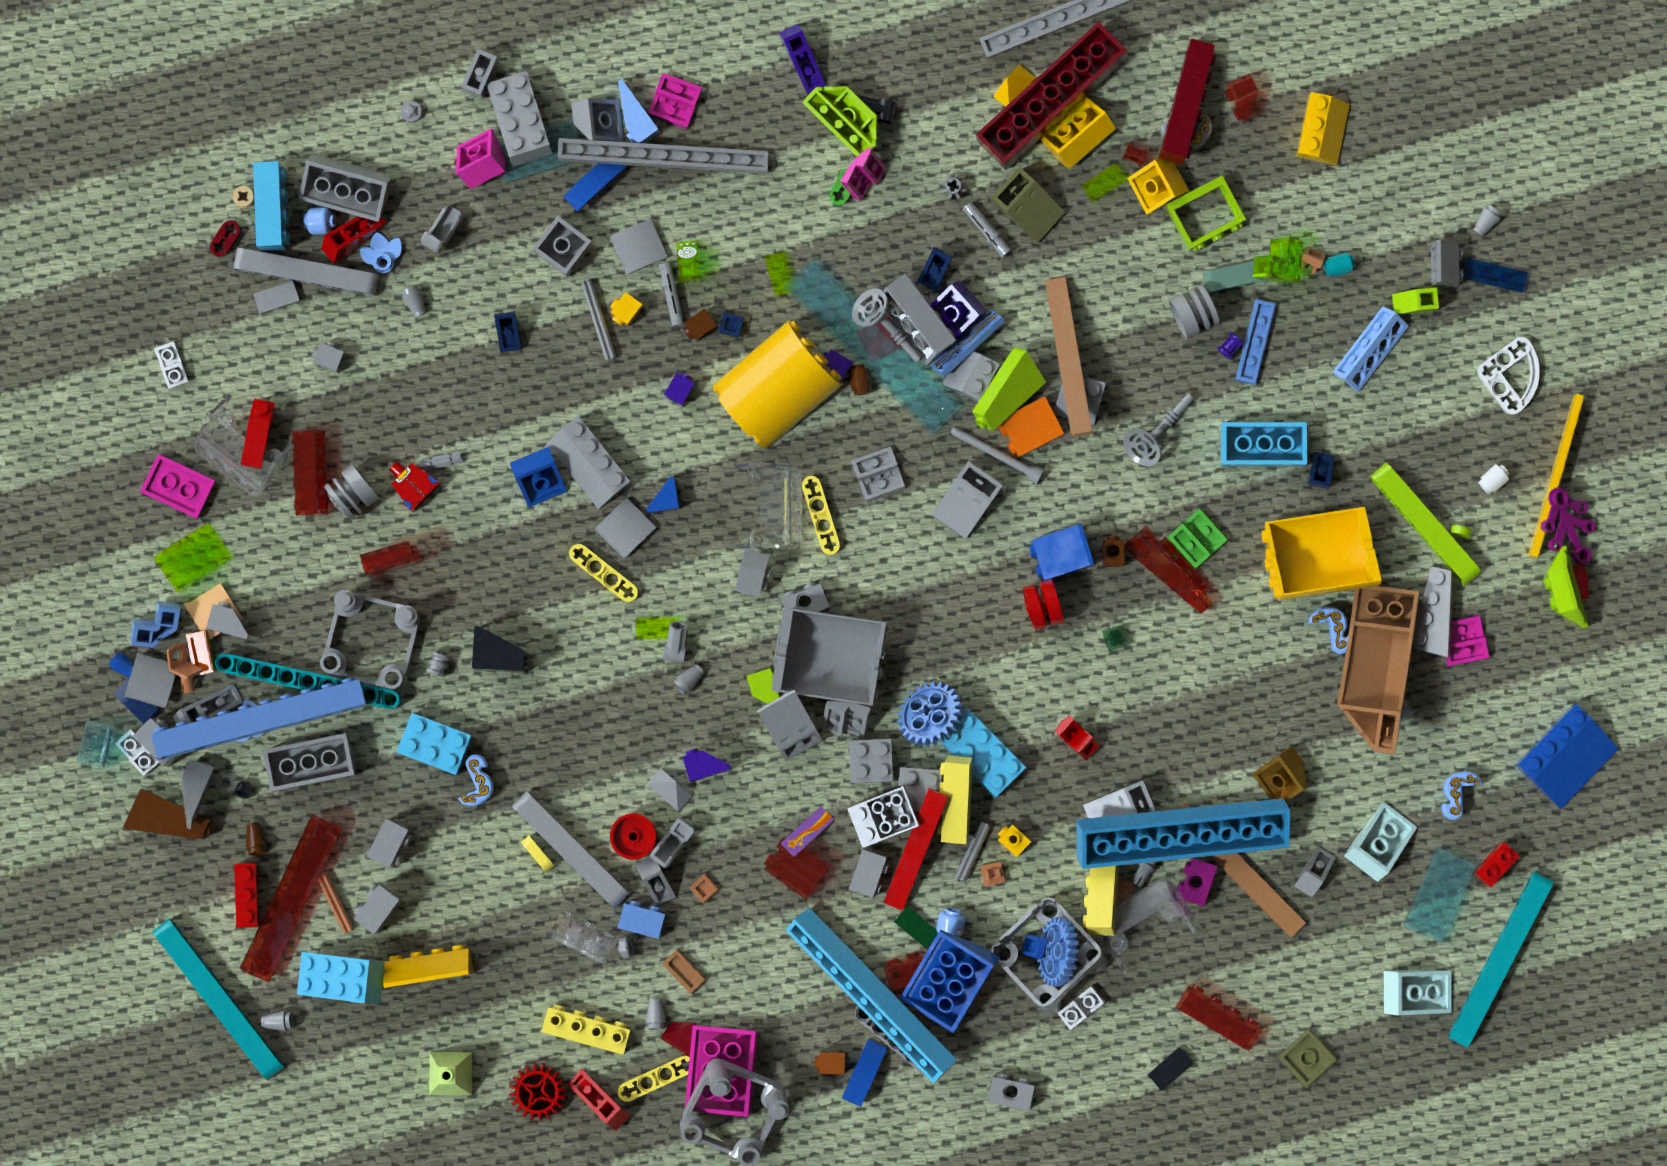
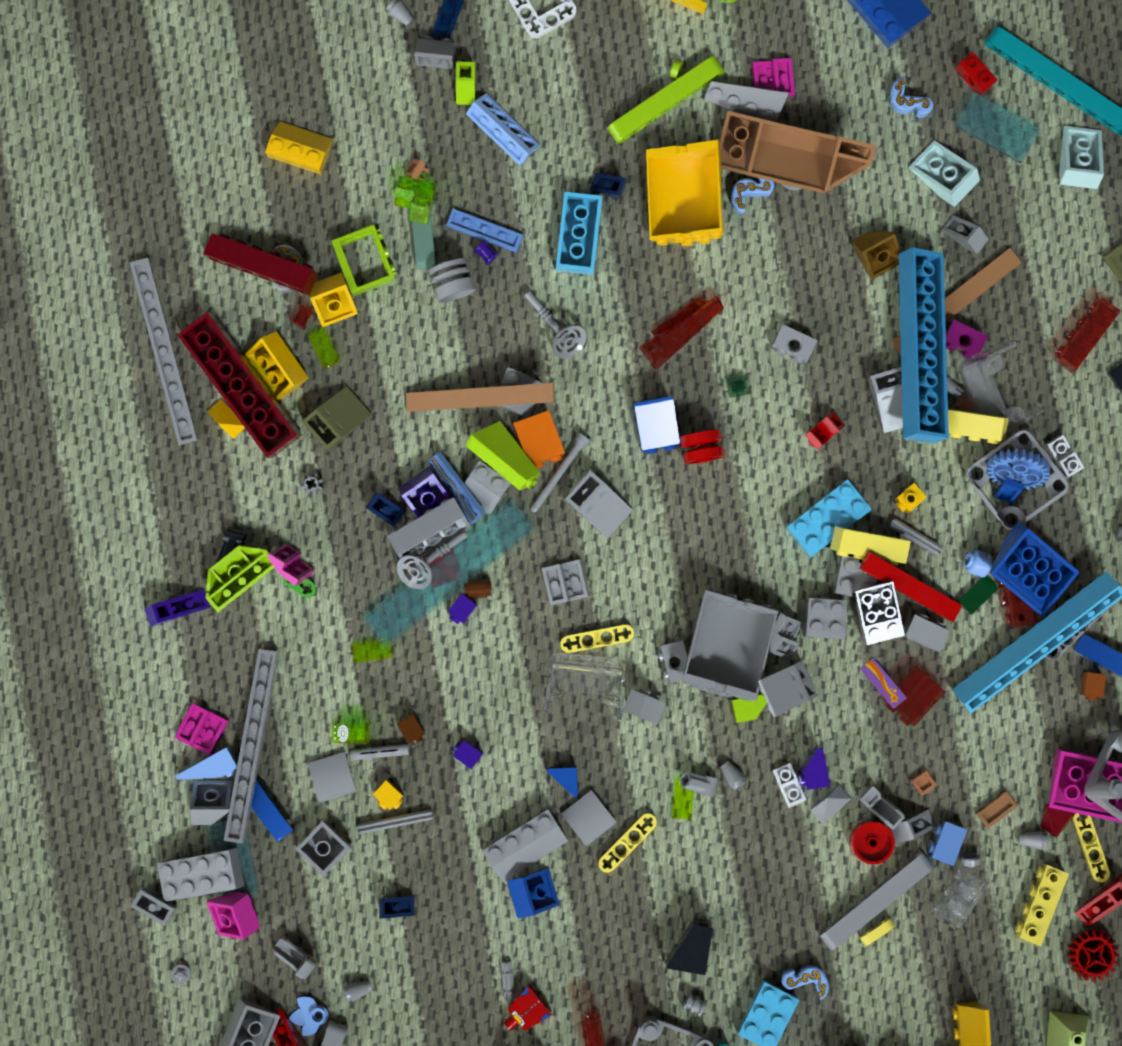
camera: 85 degrees left, 0 degrees up
yellow cylinder [712,320,843,449] -> none
dark blue plate [719,312,744,338] -> none
medium blue gear [897,681,964,748] -> none
light grey pin [962,201,1012,258] -> none
nougat tile [980,862,1005,887] -> none
reddish brown brick [1102,536,1125,567] -> none
bright green slope [1168,508,1228,569] -> none
clear red slope [1224,73,1259,125] -> none
teal brick [1323,252,1356,278] -> none
white brick [1478,464,1510,495] -> none
none -> light grey brick [772,325,818,364]
none -> white slope [773,763,806,808]

